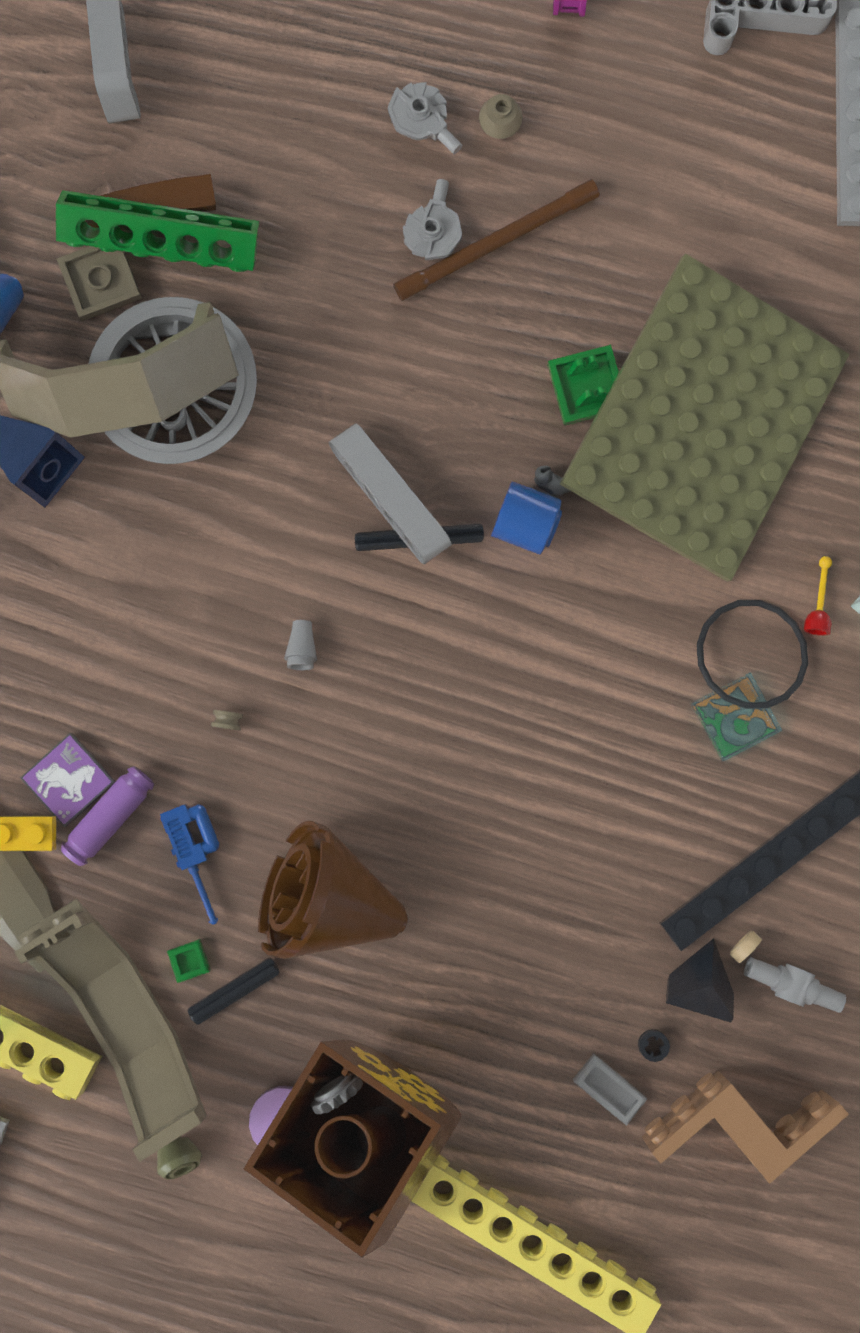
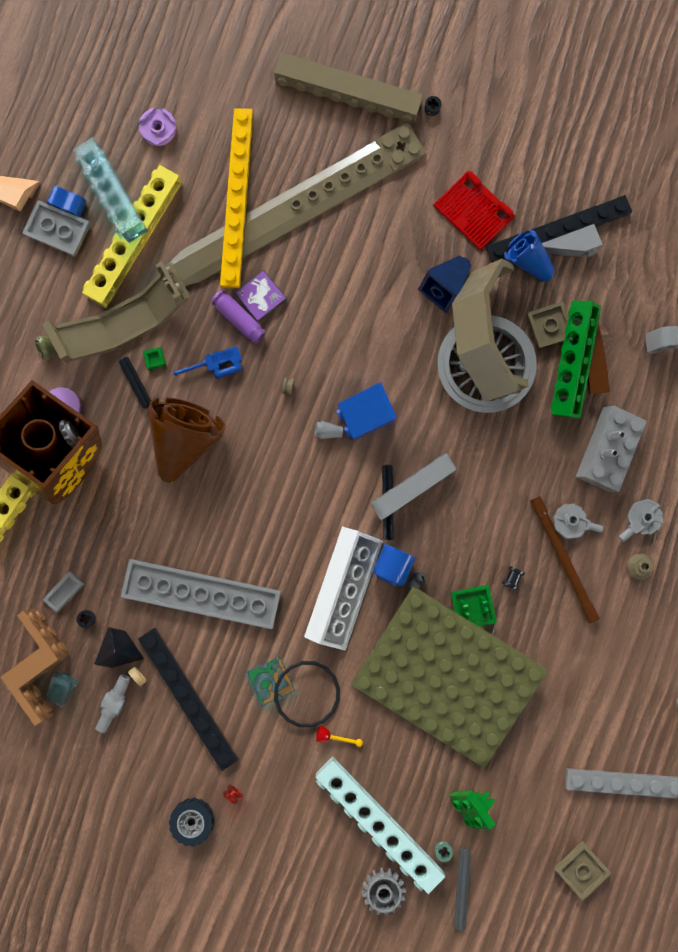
camera: 90 degrees right, 0 degrees up
none -> clear light blue slope [46,672,78,707]
none -> light grey plate [121,559,281,629]
none -> white slope [304,526,383,651]
none -> blue slope [336,382,397,441]
none -> black bush [502,566,525,591]
none -> light grey piece [576,405,647,492]

